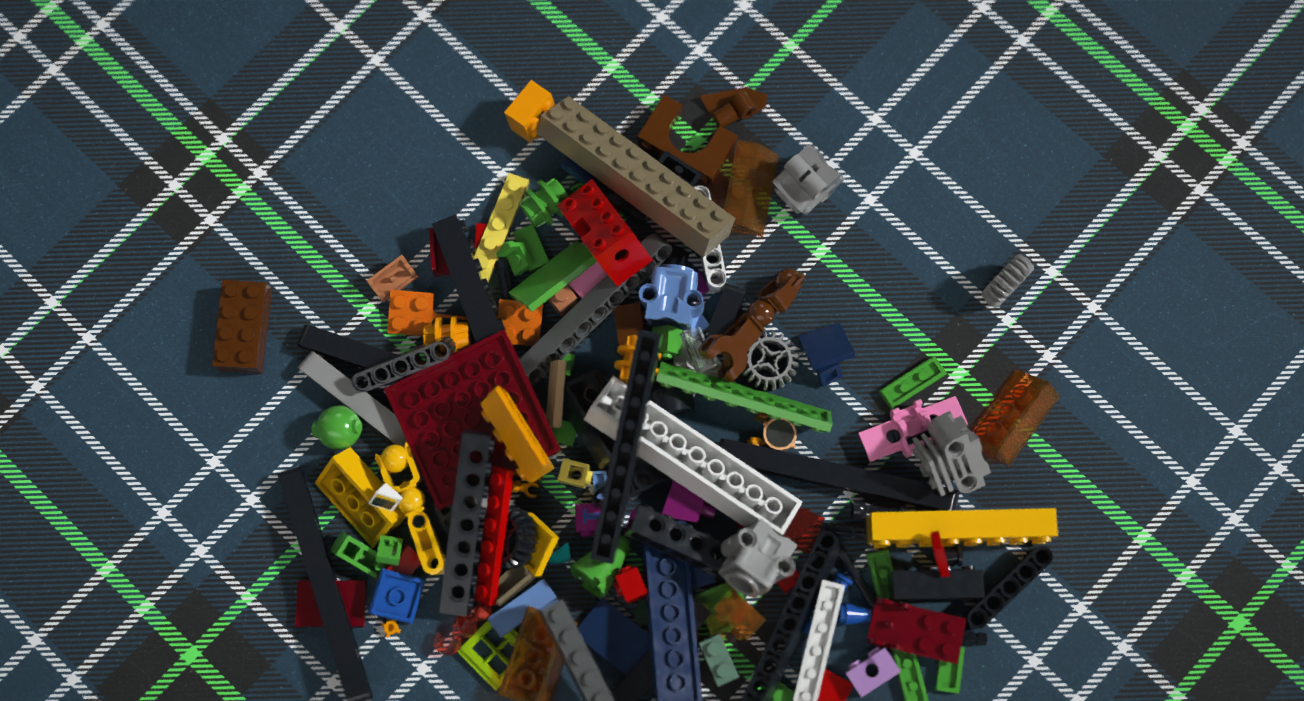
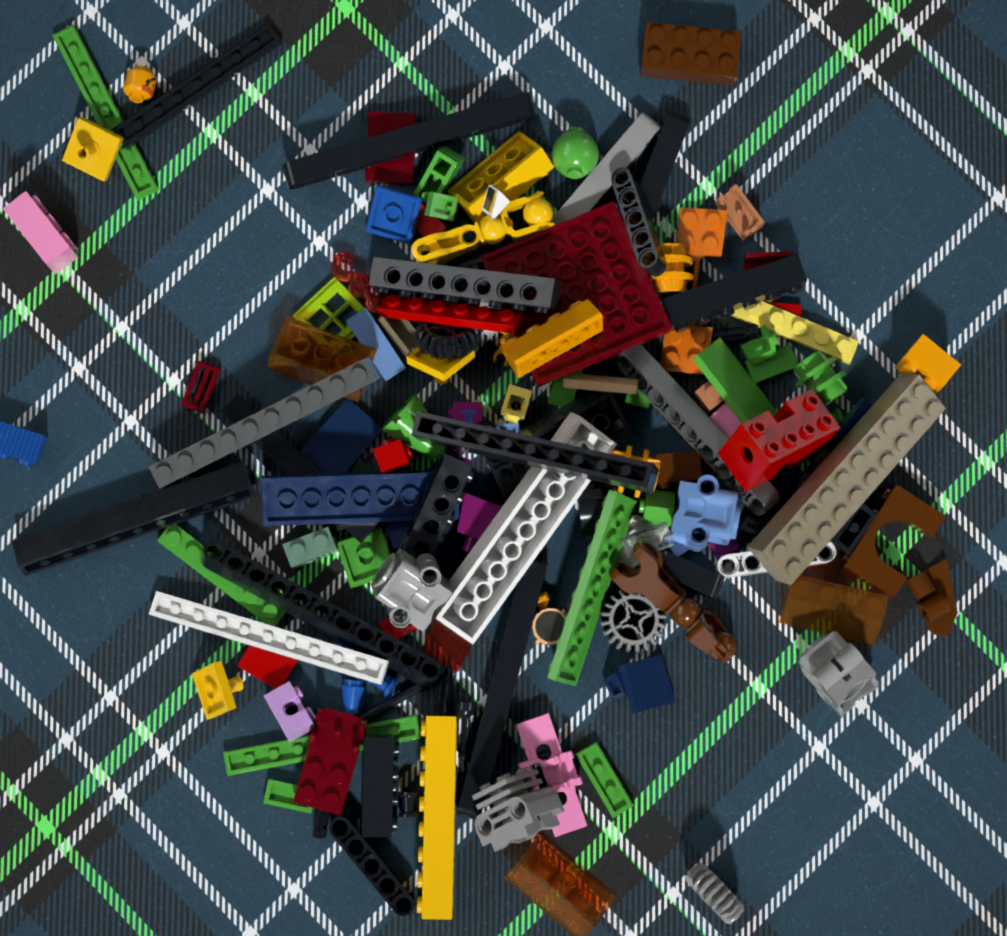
camera: 90 degrees right, 5 degrees up
light orange piece [381,619,401,638] -> none
teal slope [548,542,572,565] -> none
clear orange brick [713,588,766,641] -> none
red tile [930,531,950,578] -> none

